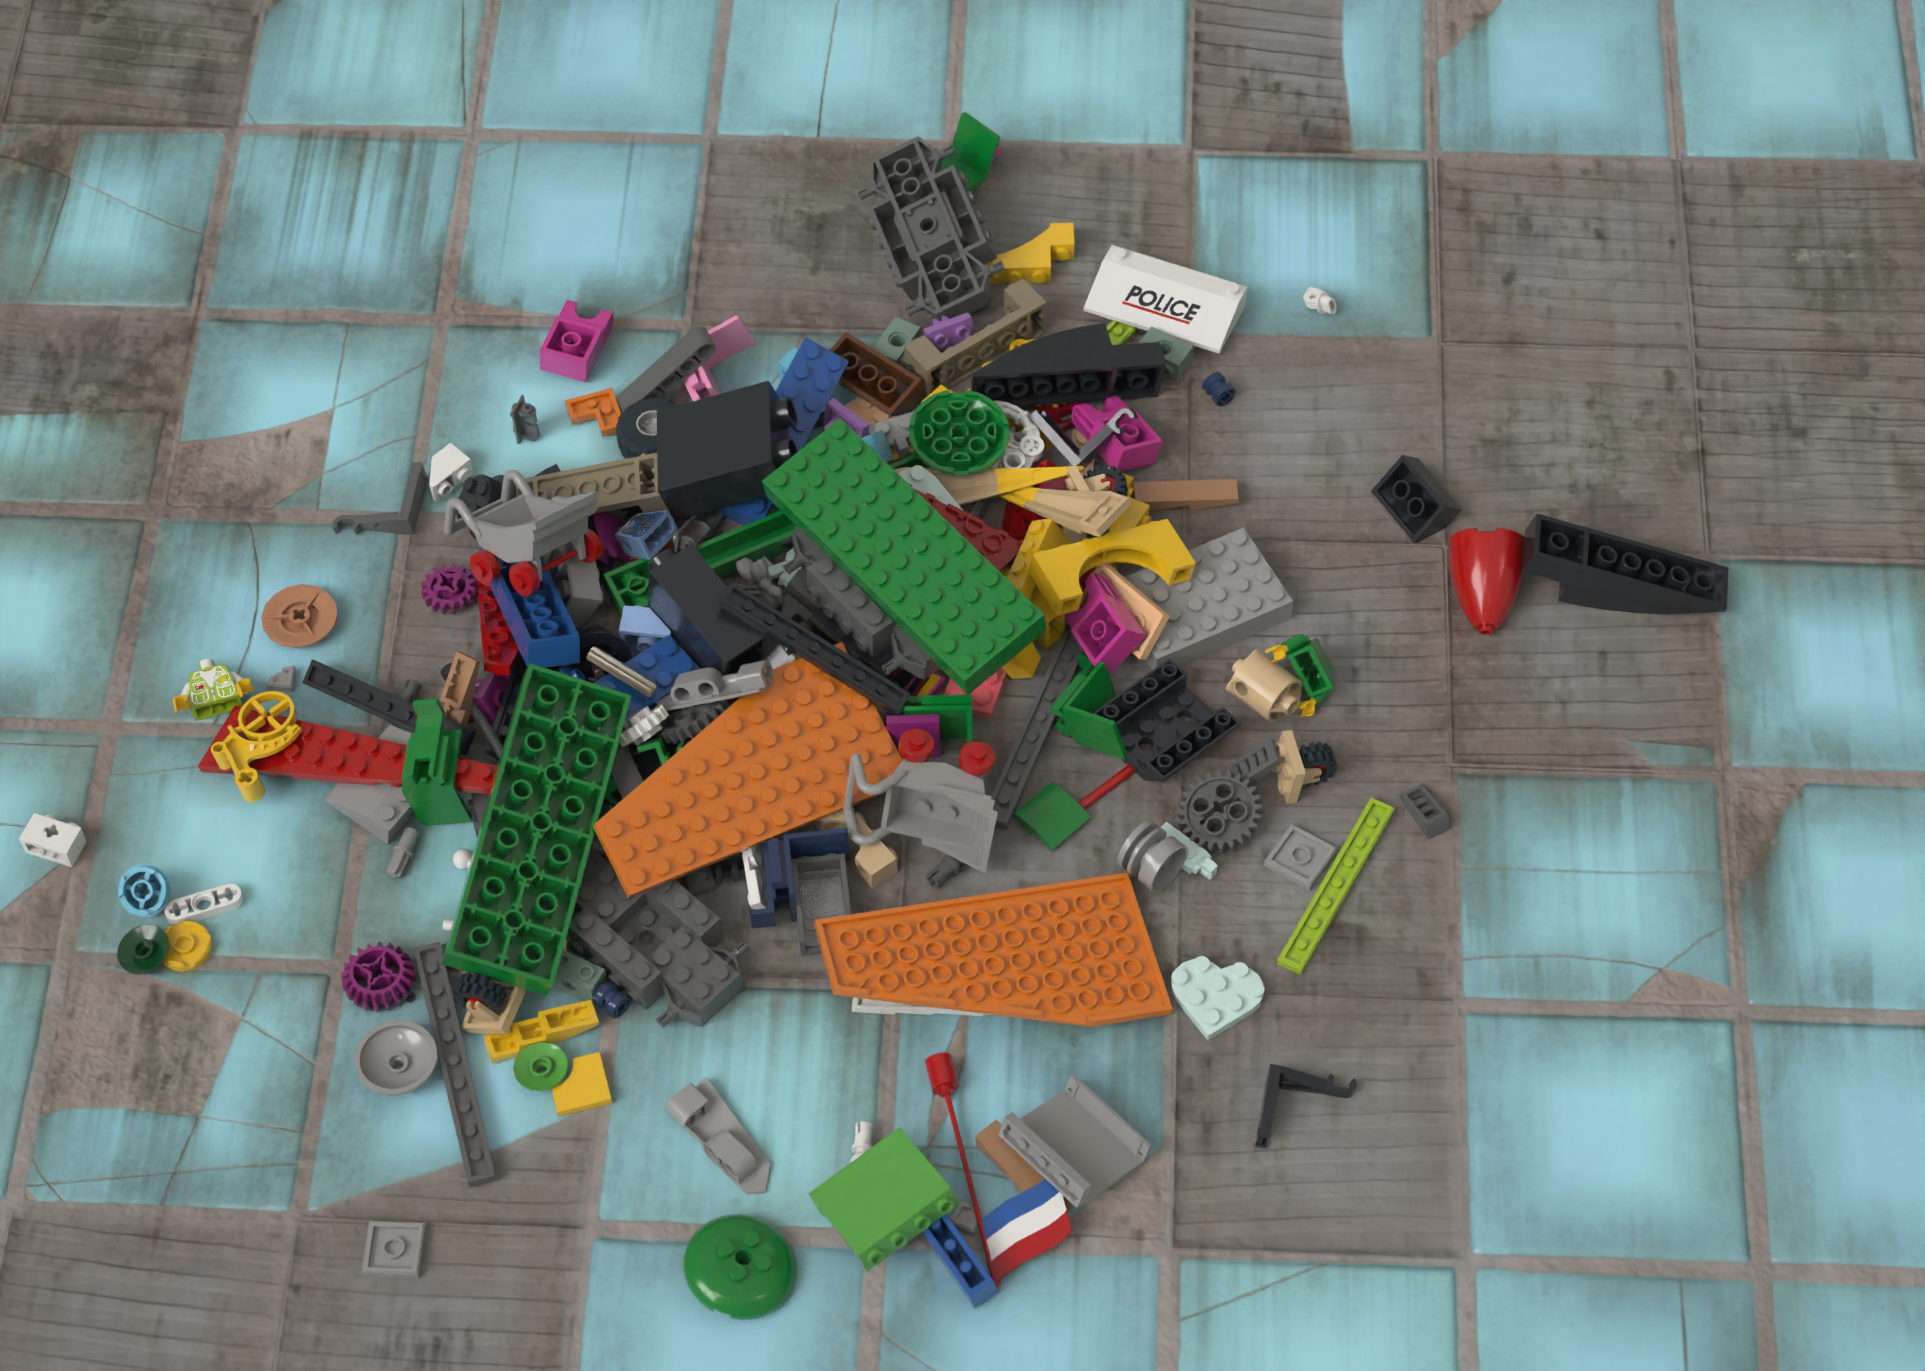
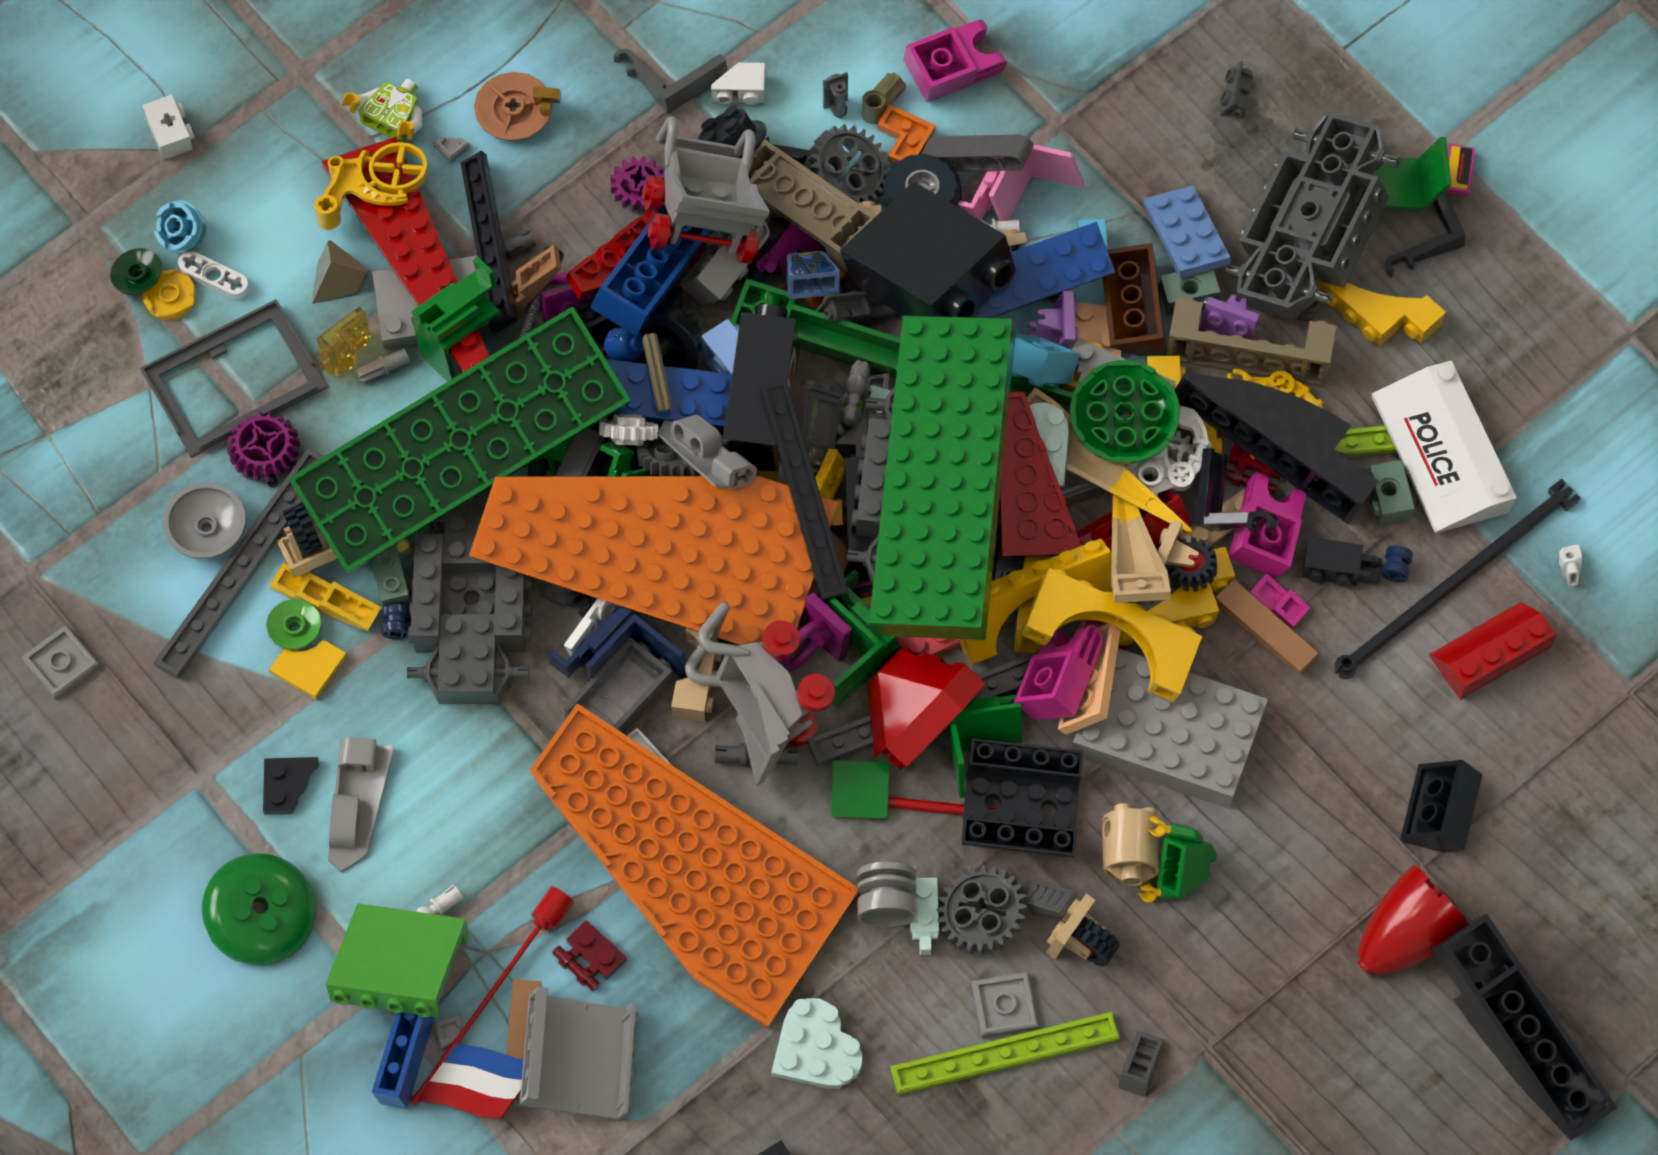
camera: 45 degrees right, 10 degrees up
none -> dark grey door [140,299,327,457]
none -> black wing [263,757,319,815]
none -> dark tan slope [312,240,369,304]
none -> clear yellow plate [317,307,371,377]
none -> pearl gold tile [532,87,561,115]
none -> dark red plate [552,920,627,992]
none -> dark grey gear [807,124,890,203]
none -> olive piece [862,72,906,124]
none -> red panel [867,647,986,770]
none -> medium blue plate [1144,185,1230,278]
none -> dark grey hinge [1219,61,1253,118]
none -> dark pink slope [1249,573,1310,628]
none -> black hinge [1302,537,1383,587]
none -> black hinge [1334,479,1581,679]
none -> black hinge [1385,192,1466,278]
none -> red slope [1429,602,1556,700]

